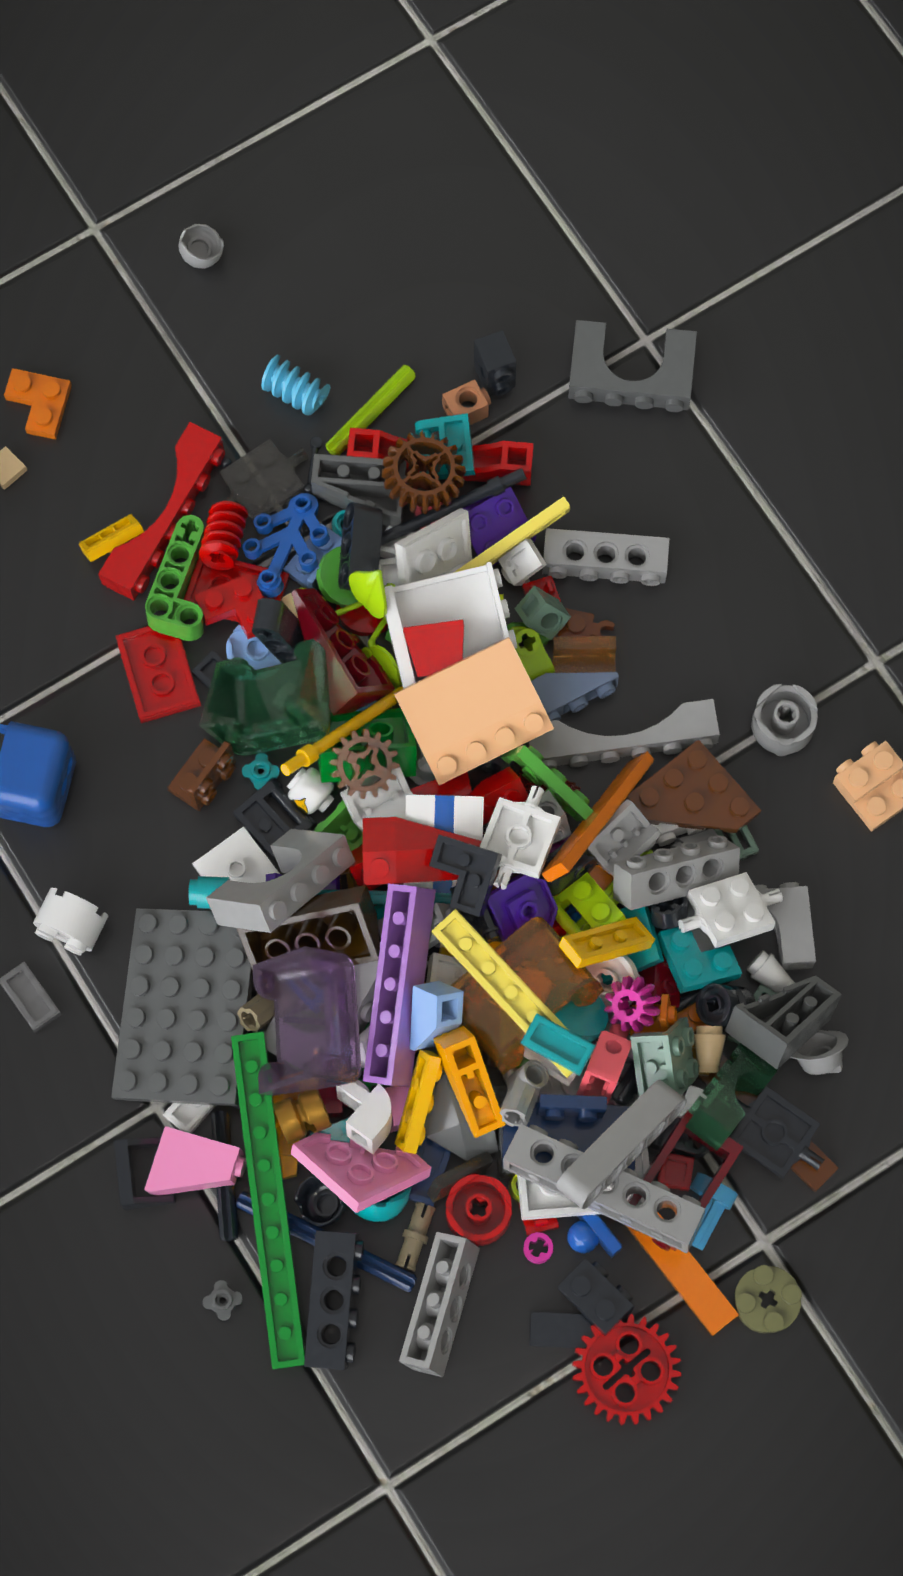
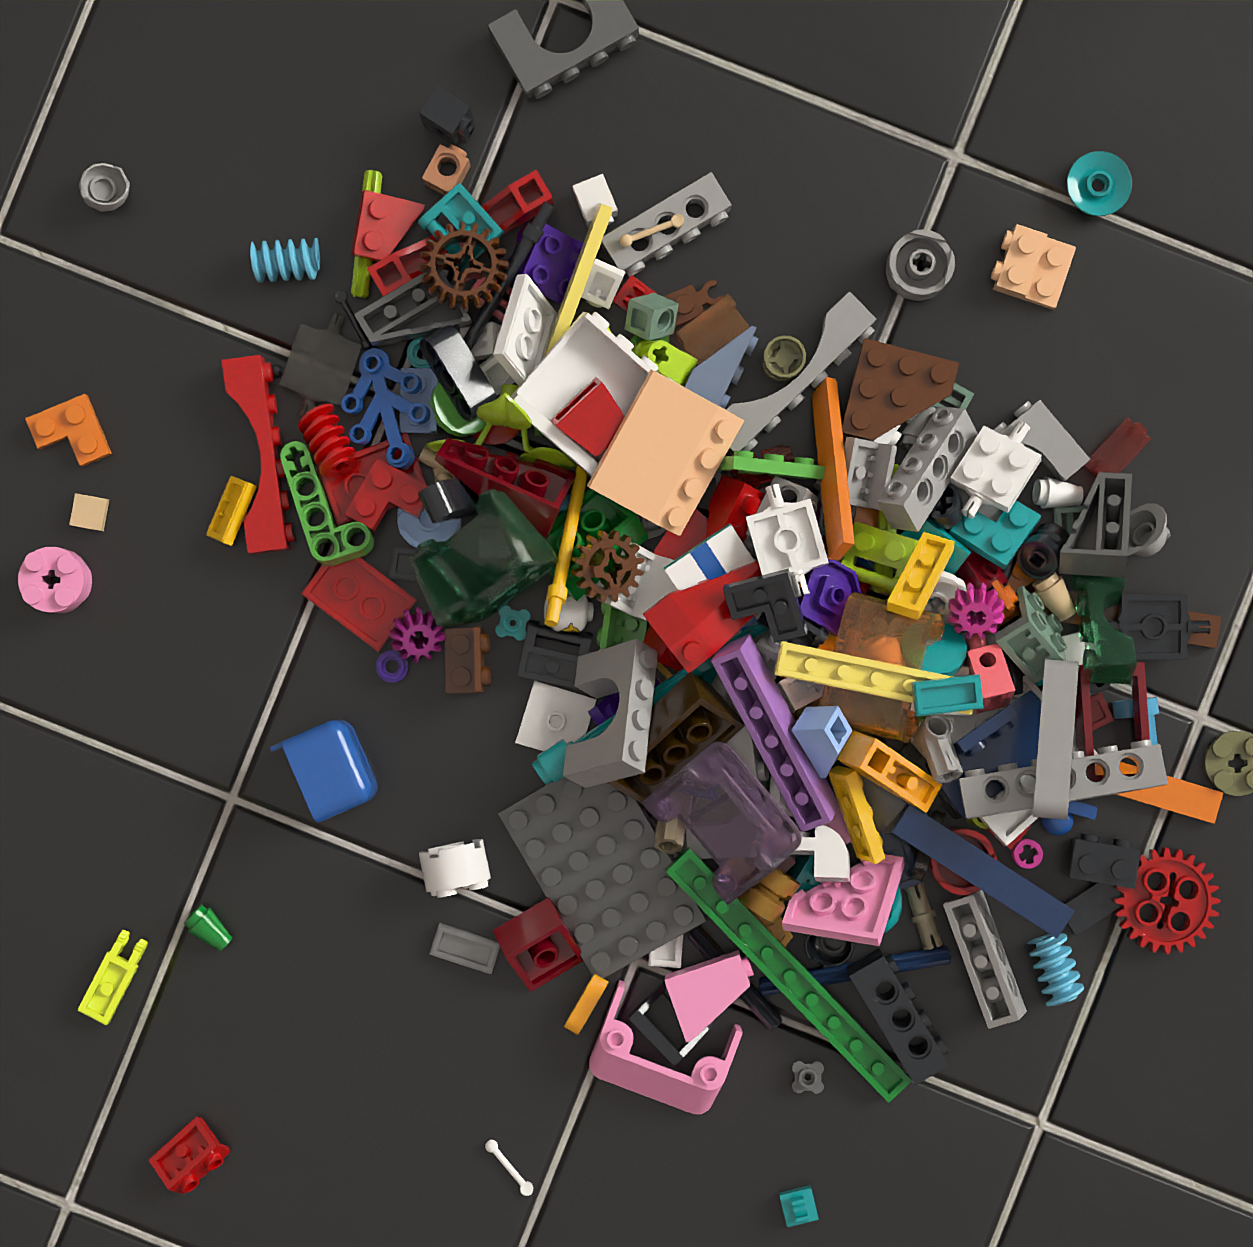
camera: 35 degrees left, 15 degrees up
none -> wing [351,190,425,262]
none -> dark purple plate [376,650,408,683]
none -> magenta gear [389,606,445,664]
none -> dark red slope [493,897,583,992]
none -> light orange beam [563,973,608,1035]
none -> white brick [573,174,618,228]
none -> bright pink windscreen [589,980,743,1114]
none -> tan hinge [620,214,684,247]
none -> olive wheel [762,335,806,383]
none -> teal tile [779,1185,819,1227]
none -> dark blue tile [891,804,1075,939]
none -> medium azure piece [1026,933,1084,1006]
none -> clear red hinge [1084,417,1151,477]

